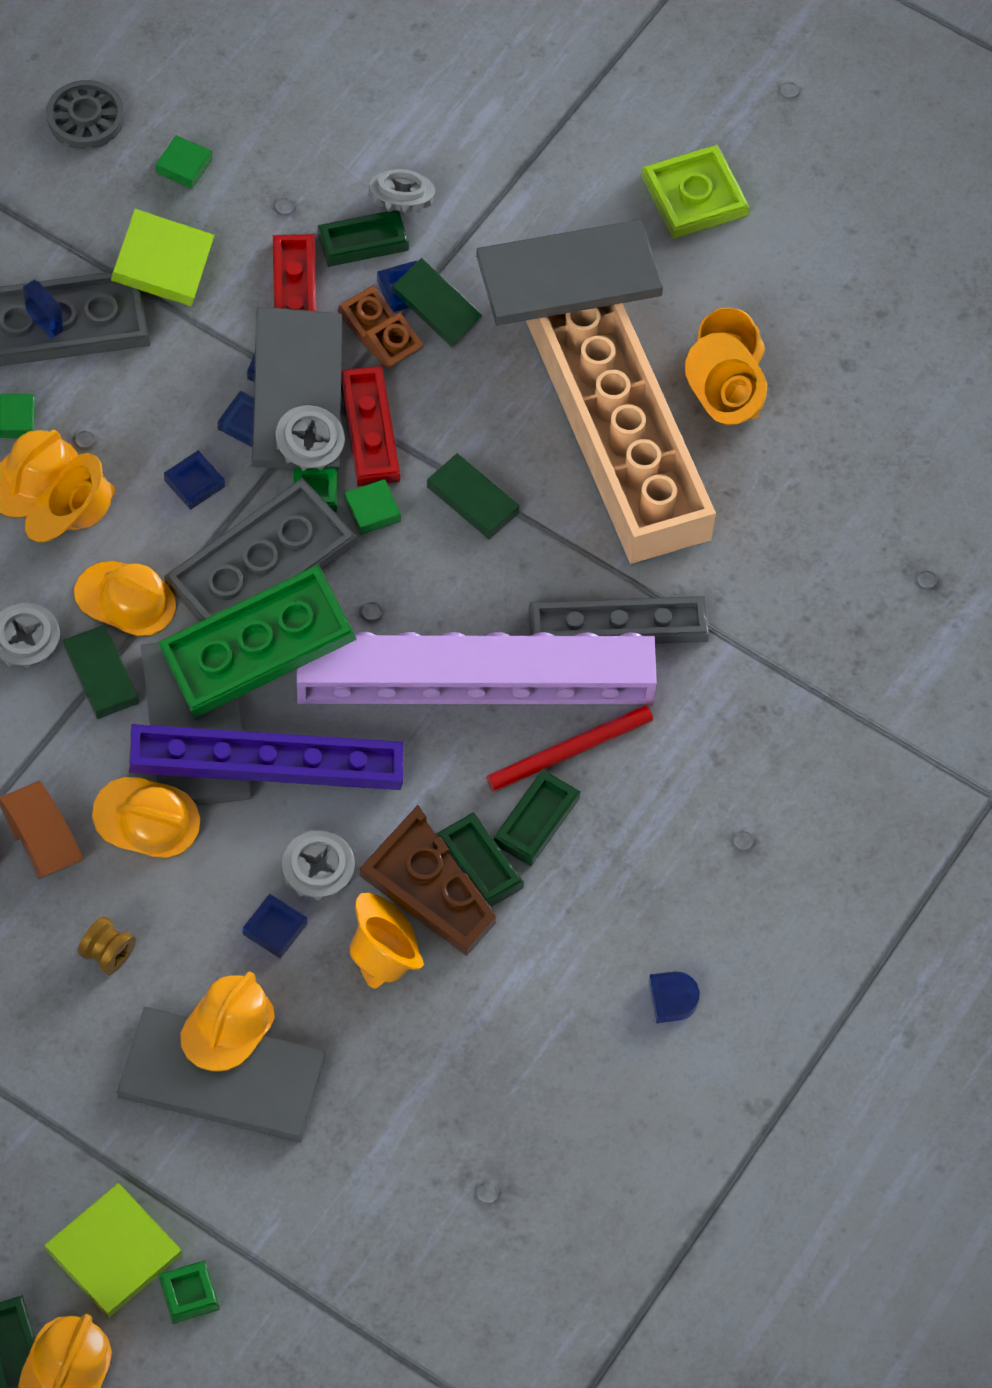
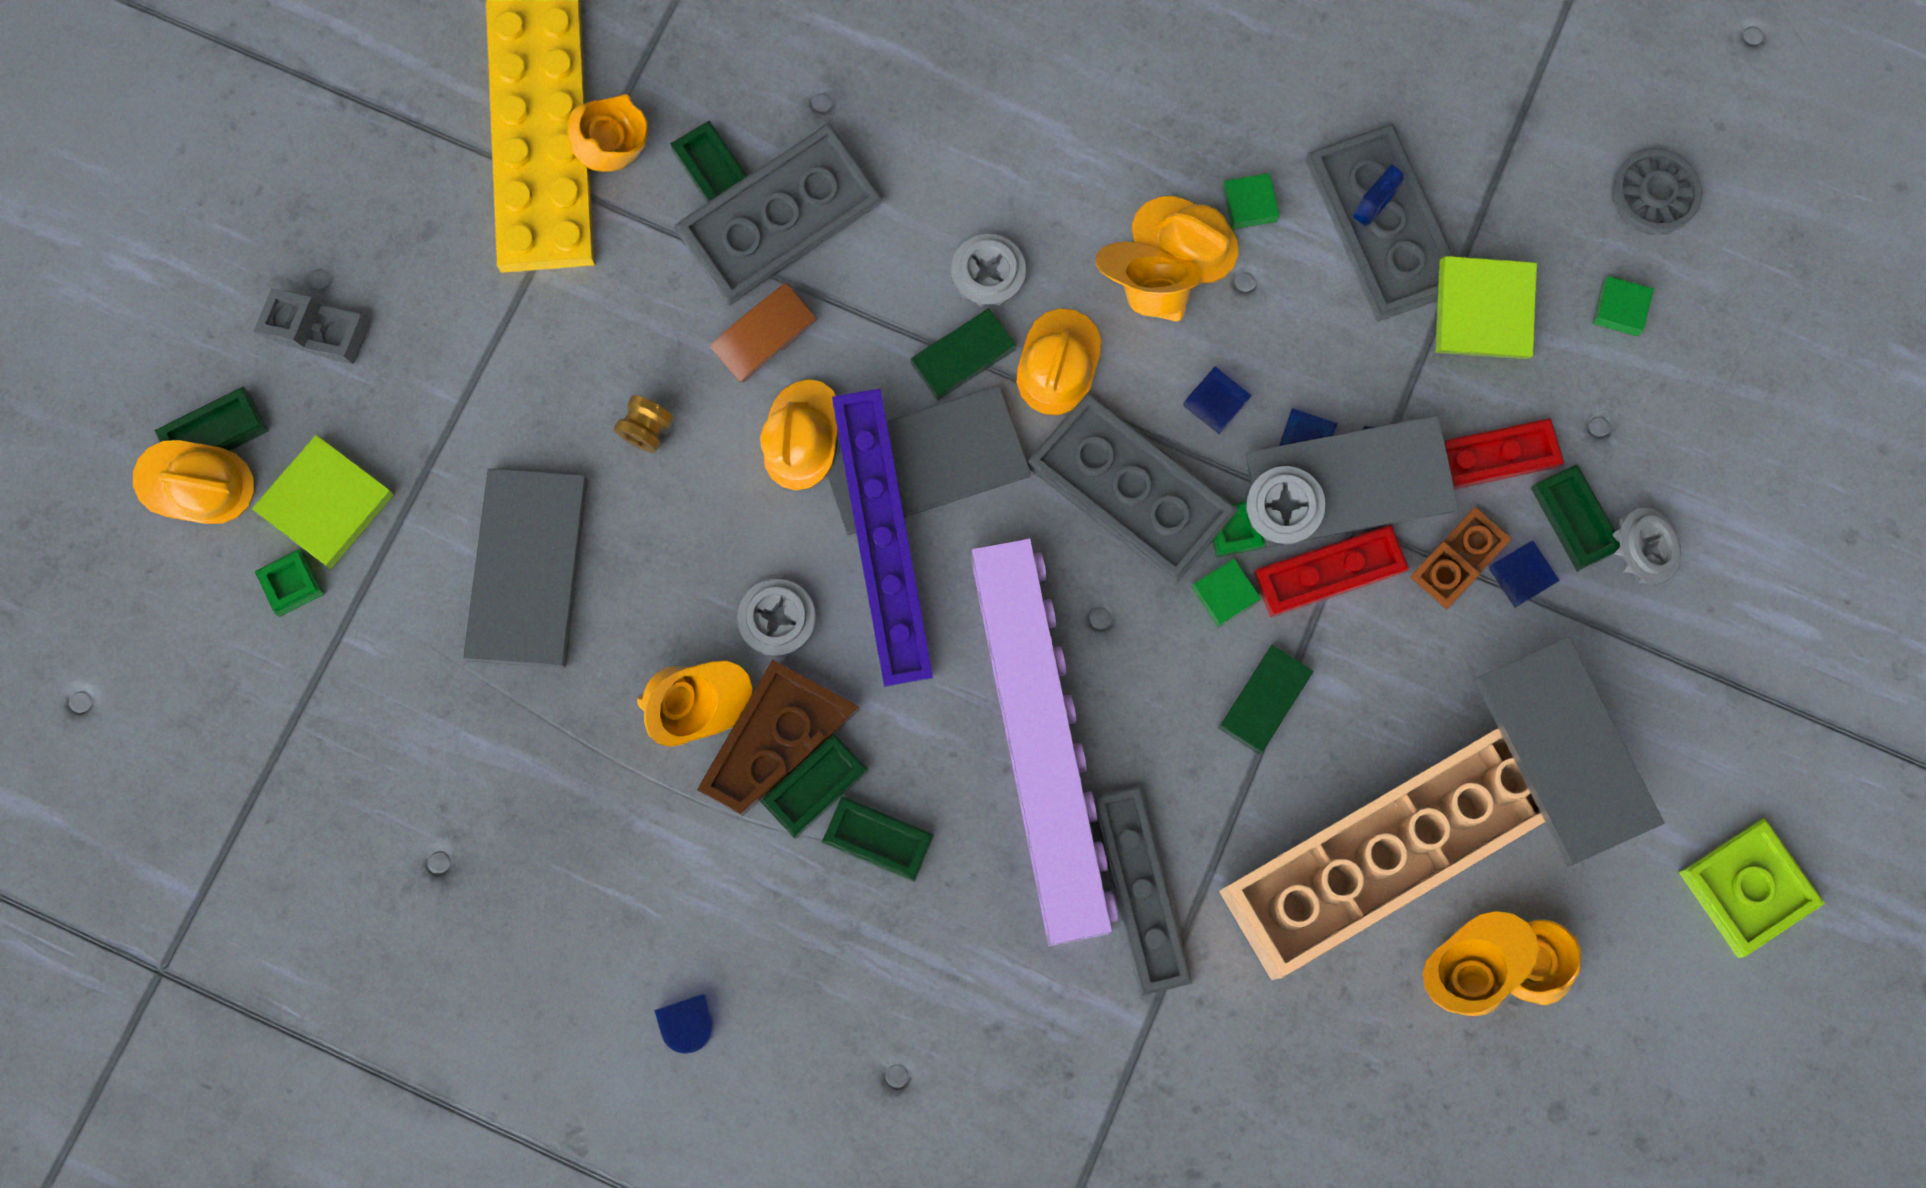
camera: 80 degrees right, 15 degrees up
green tile [158,564,357,718] -> none
light orange piece [180,971,275,1071] -> none
clear blue tile [243,894,307,959] -> none
dark green tile [391,258,483,347] -> none
red bar [486,705,653,792] -> none

